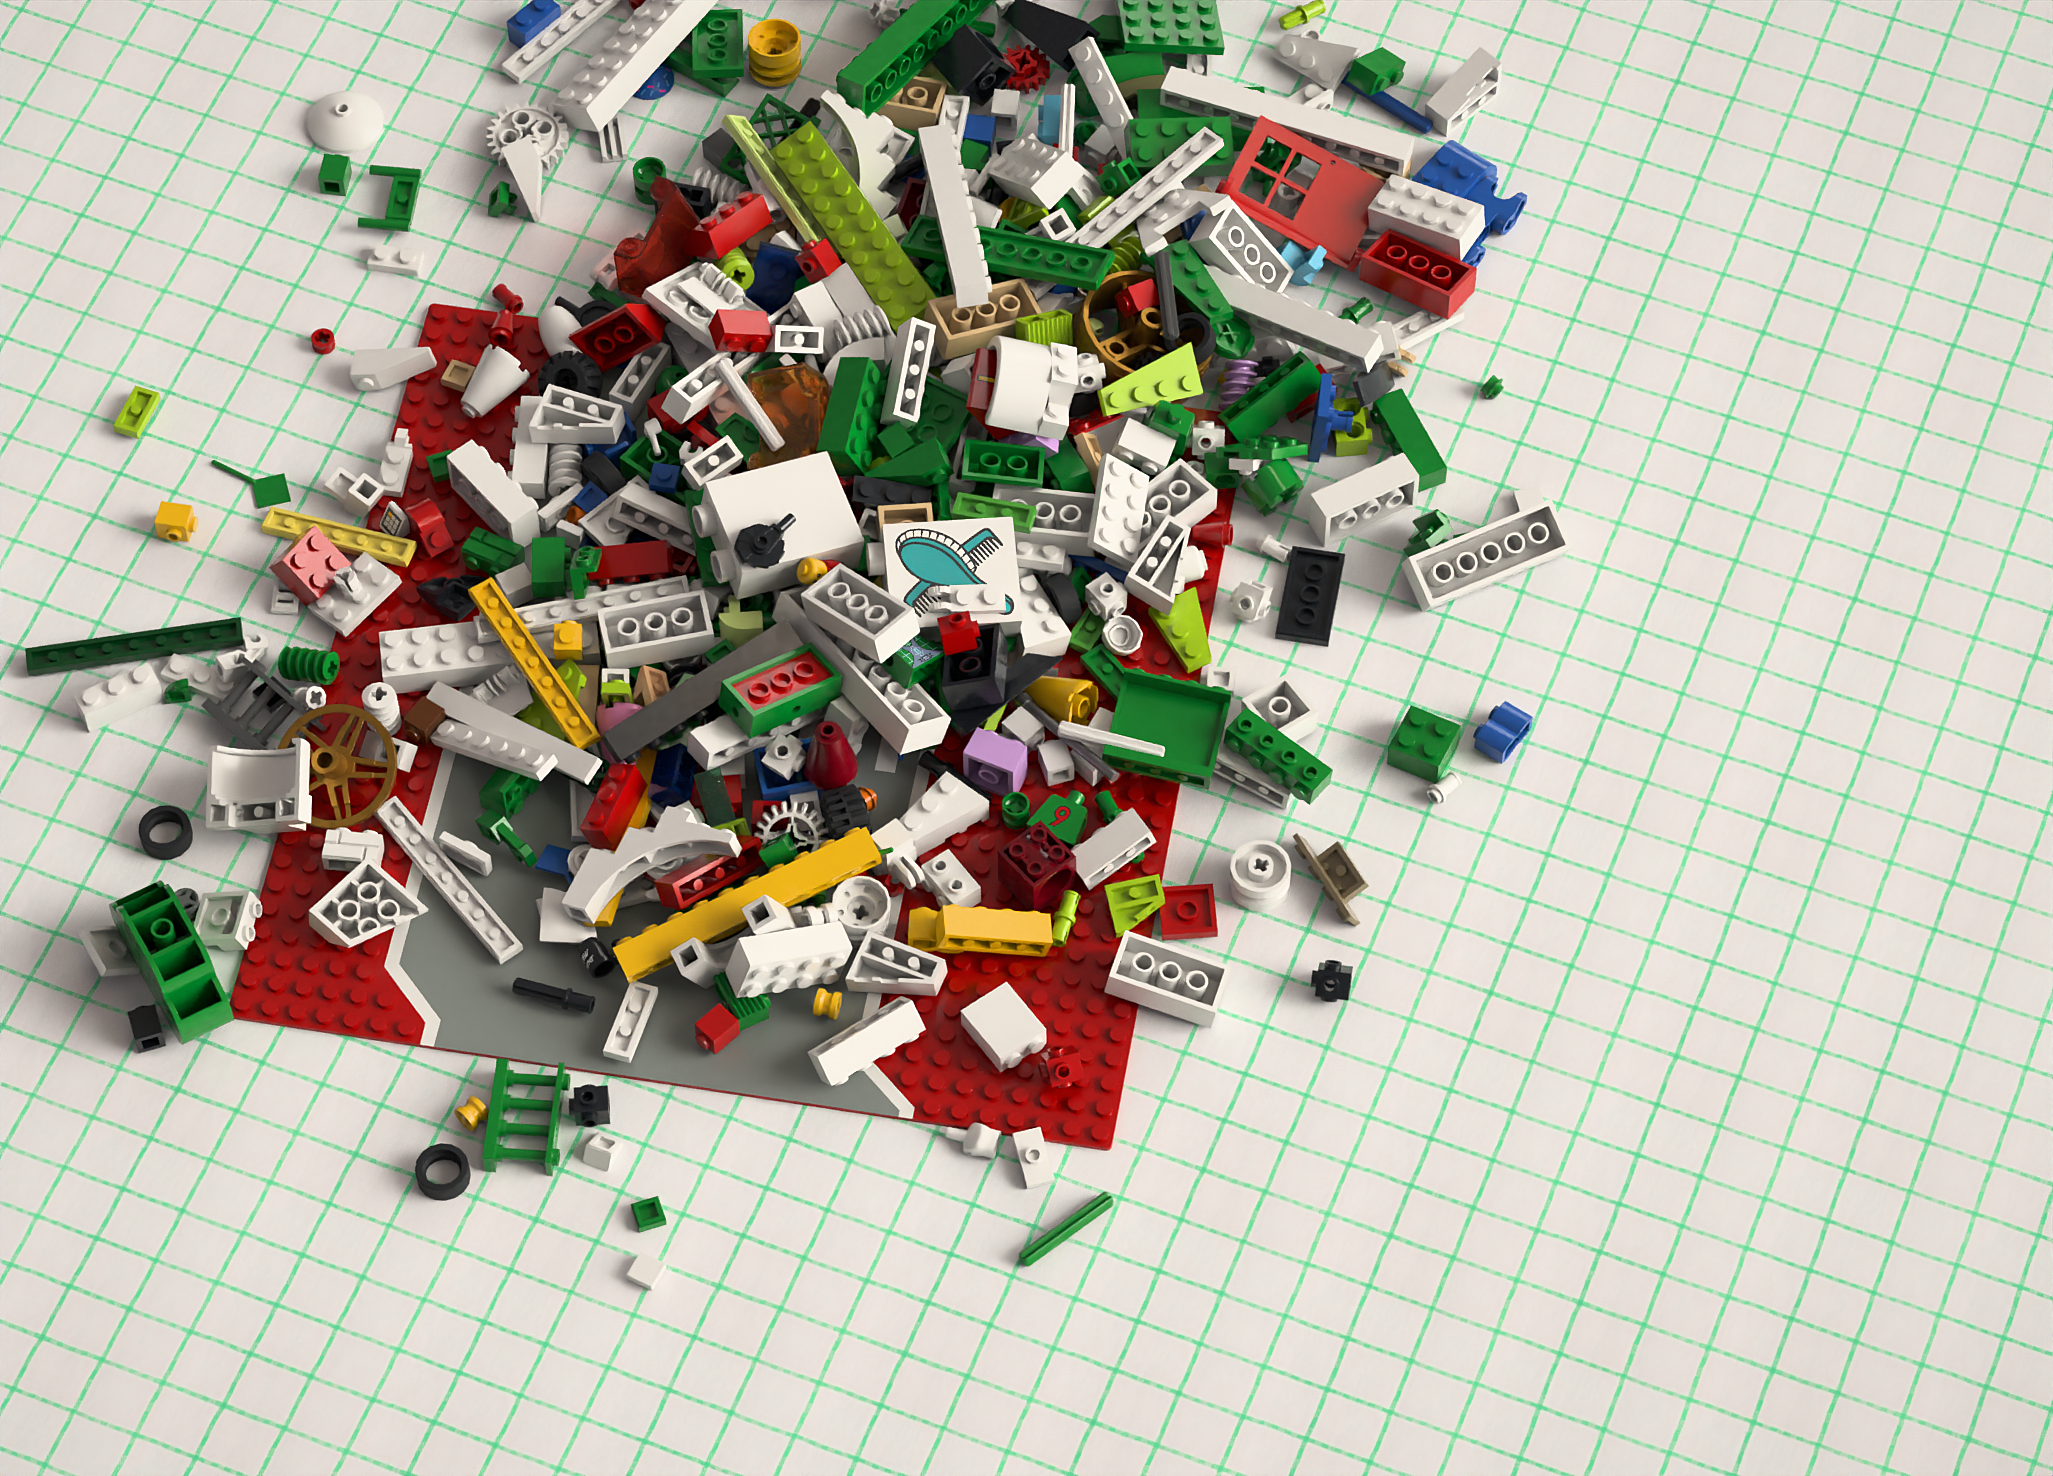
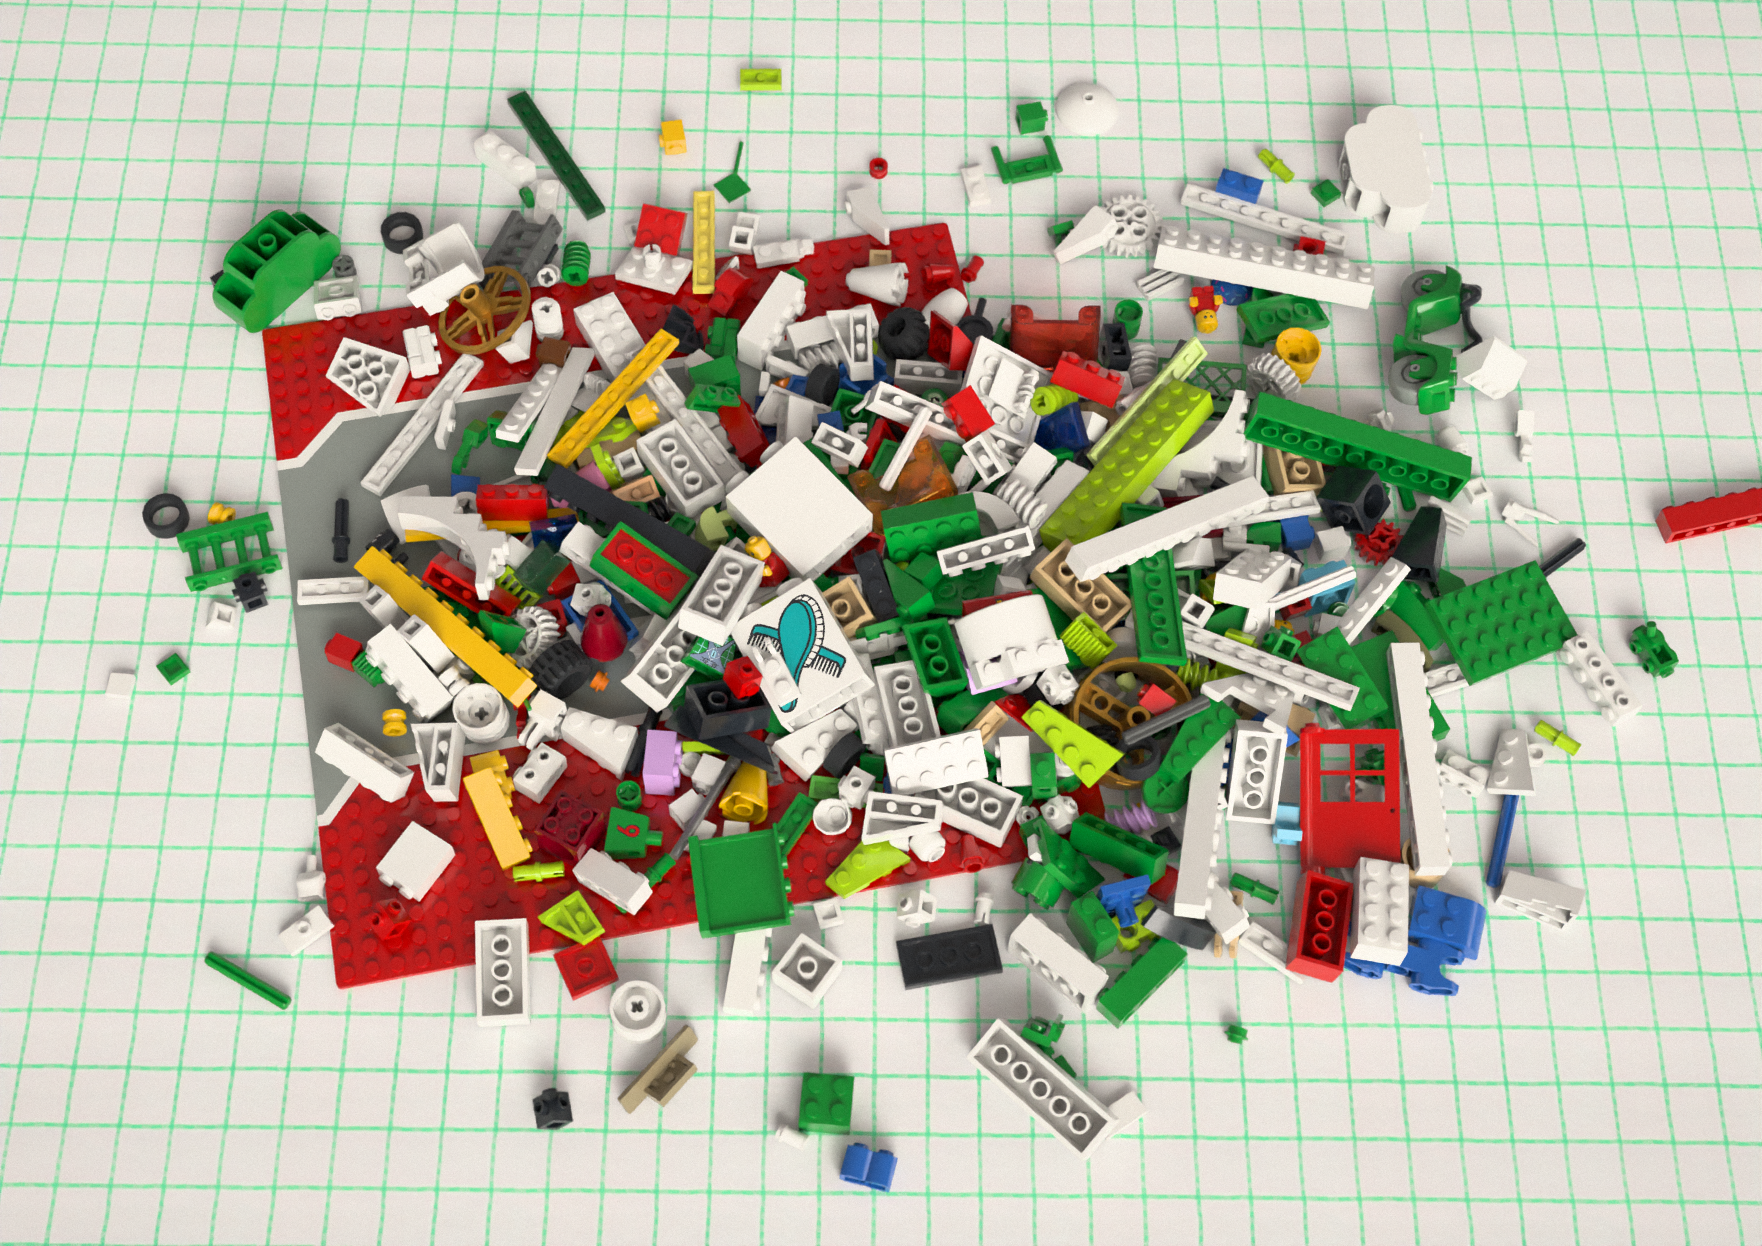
camera: 65 degrees right, 5 degrees up
white piece [214,633,269,684] -> none
black piece [734,513,796,569] -> none
red brick [794,238,842,284] -> none
bright green plate [951,492,1037,534] -> none
white axle [1058,721,1165,757] -> none
green brick [1223,707,1333,805] -> none
green brick [1347,47,1406,96] -> none
none -> green brick [1066,891,1120,963]
none -> piece [1188,286,1223,334]
none -> white gear [1246,353,1302,402]

